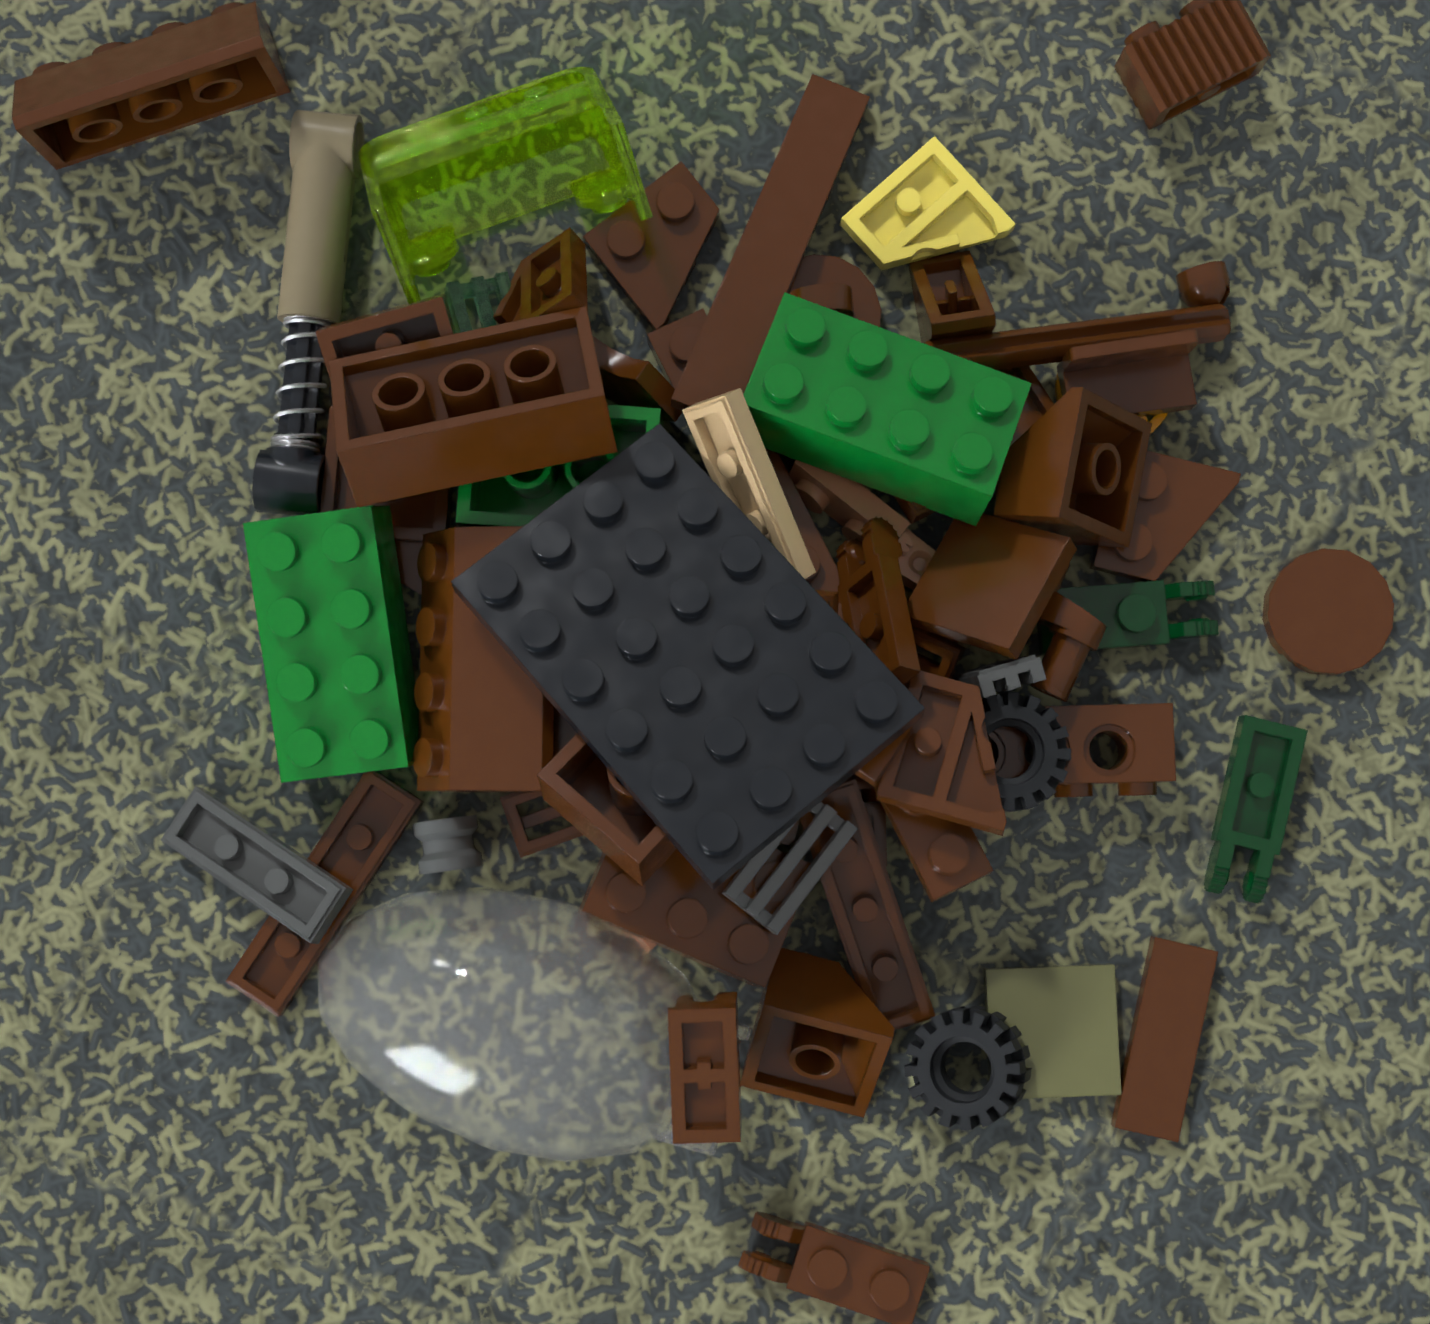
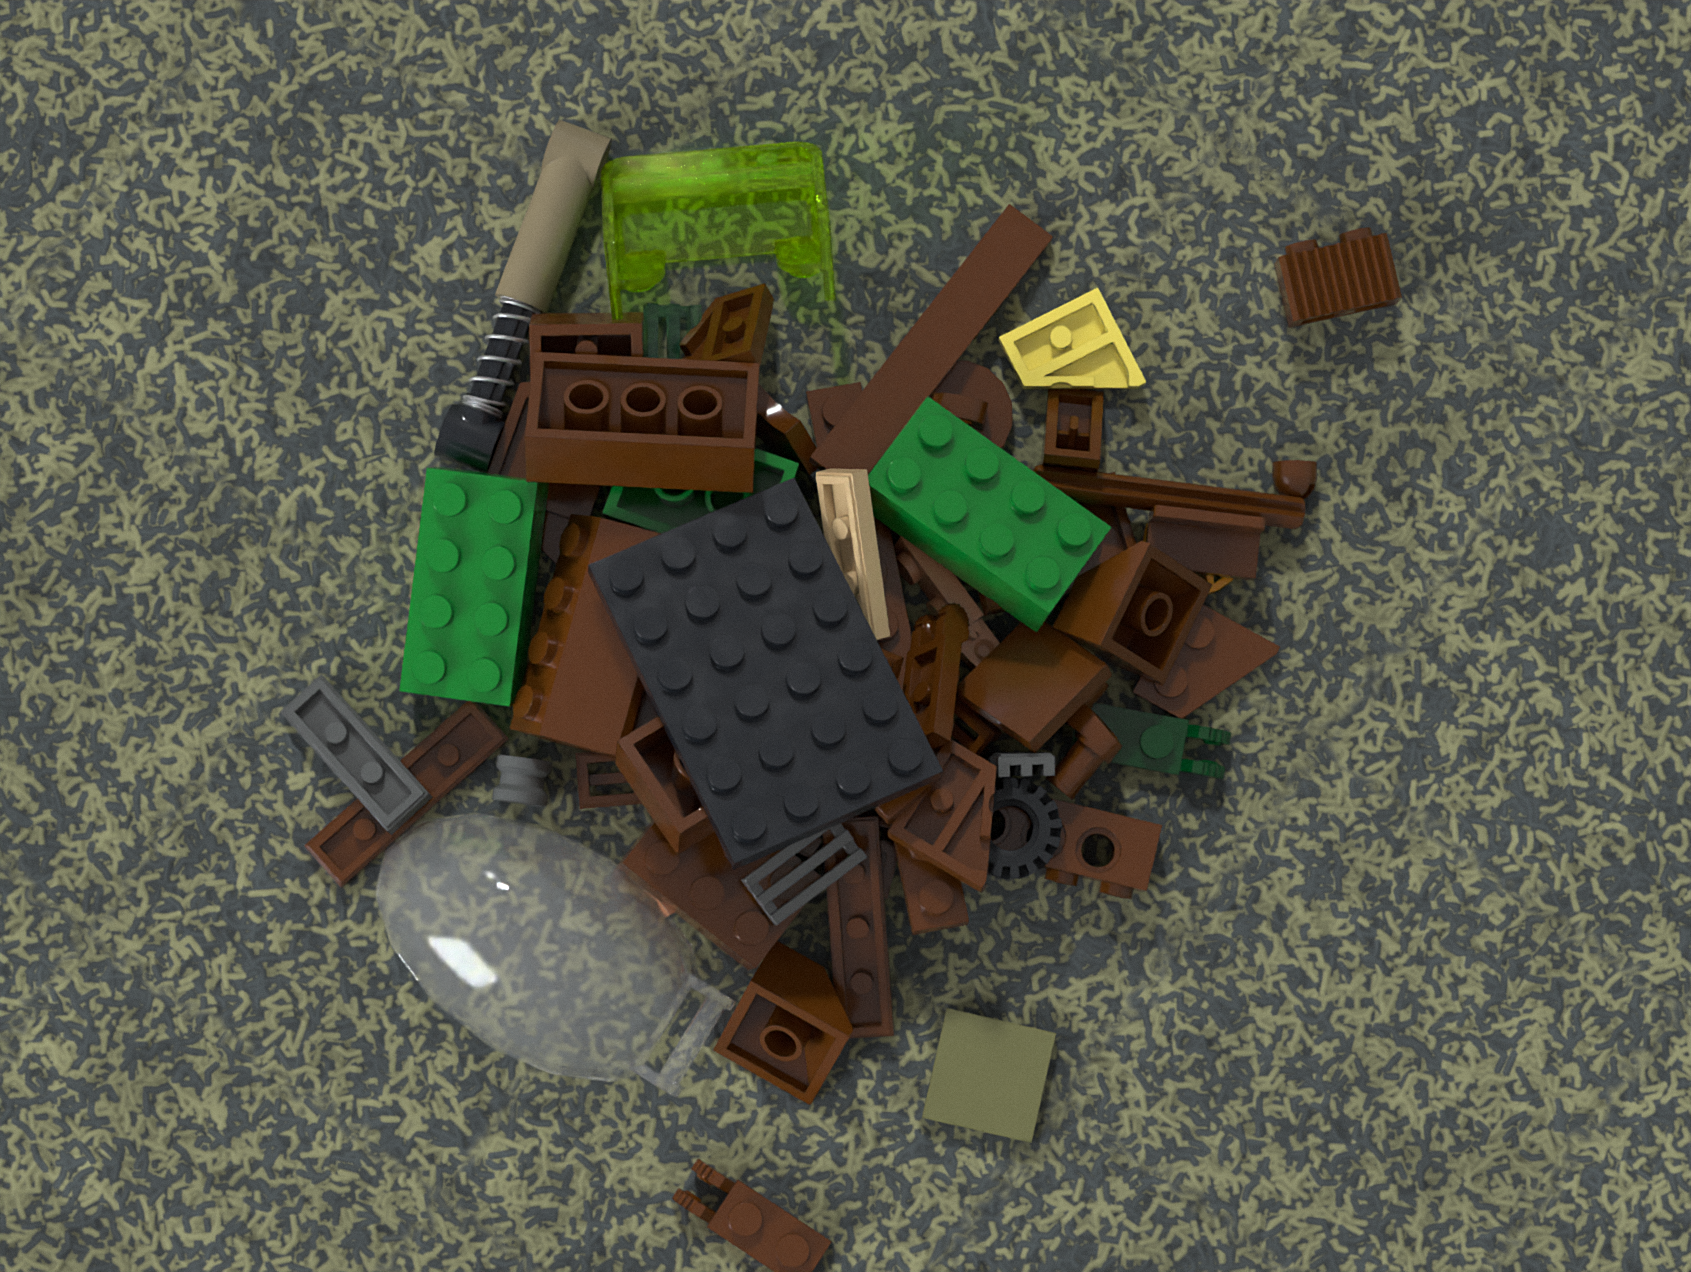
camera: 10 degrees right, 0 degrees up
reddish brown slope [12,1,291,170] -> none
reddish brown wing [583,161,720,330] -> none
reddish brown hinge [668,992,742,1144] -> none
black tyre [904,1005,1032,1130] -> none
reddish brown tile [1111,936,1218,1142] -> none
dark green hinge [1204,715,1308,904] -> none
reddish brown tile [1262,548,1394,676] -> none

